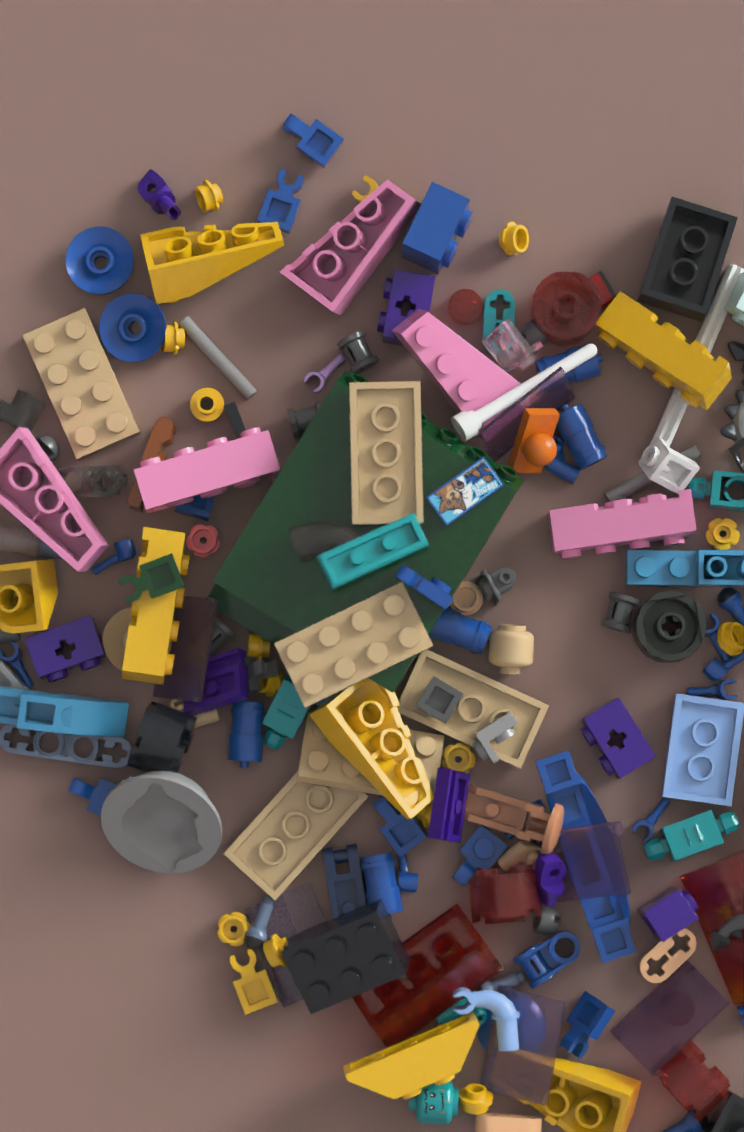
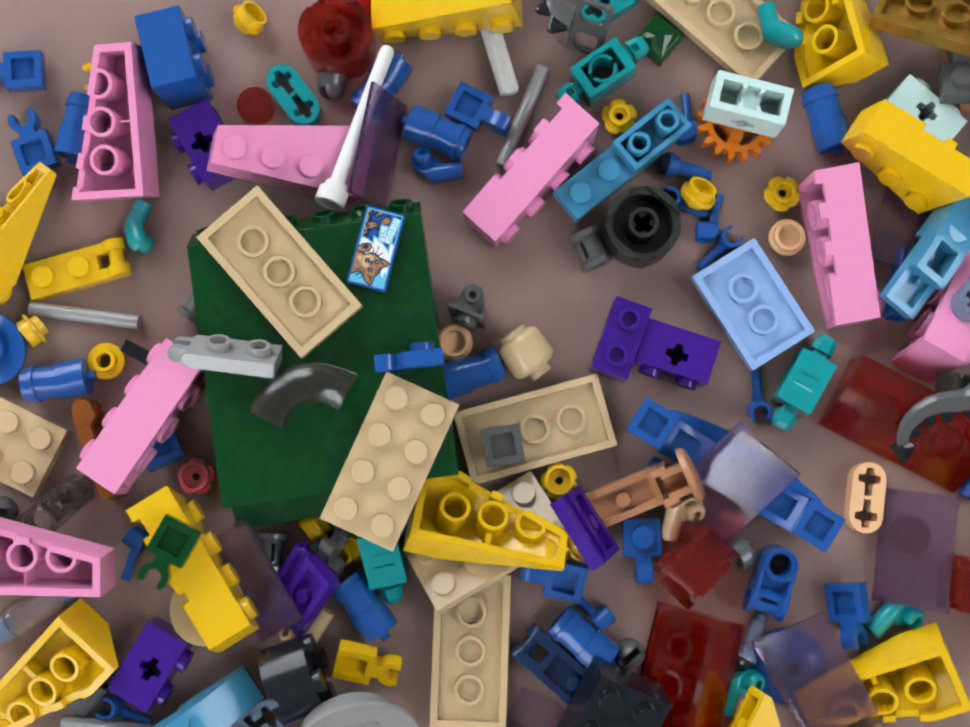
camera: 35 degrees left, 0 degrees up
lavender hand [304,353,346,393] -> none
teal tile [316,513,429,590] -> none
dark grey bush [337,330,379,374] -> none
light blue piece [452,987,520,1051] -> none
light grey bracket [472,711,518,764] -> none
clear bracket [481,319,544,373] -> none
orange tile [507,408,560,473] -> none
dark purple piece [532,854,566,907] -> none
dark purple brick [637,887,699,942] -> none
white bracket [638,437,700,495] -> none
none -> blue piece [19,358,97,403]
none -> yellow plate [23,237,132,302]
none -> blue piece [53,92,90,165]
none -> teal arm [123,199,155,254]
none -> light grey hinge [167,334,283,379]
none -> yellow plate [331,639,402,686]
none -> blue plate [444,81,512,137]
none -> dark purple brick [588,296,653,383]
none -> dark grey hinge [615,638,645,670]
none -> teal arm [864,601,924,639]

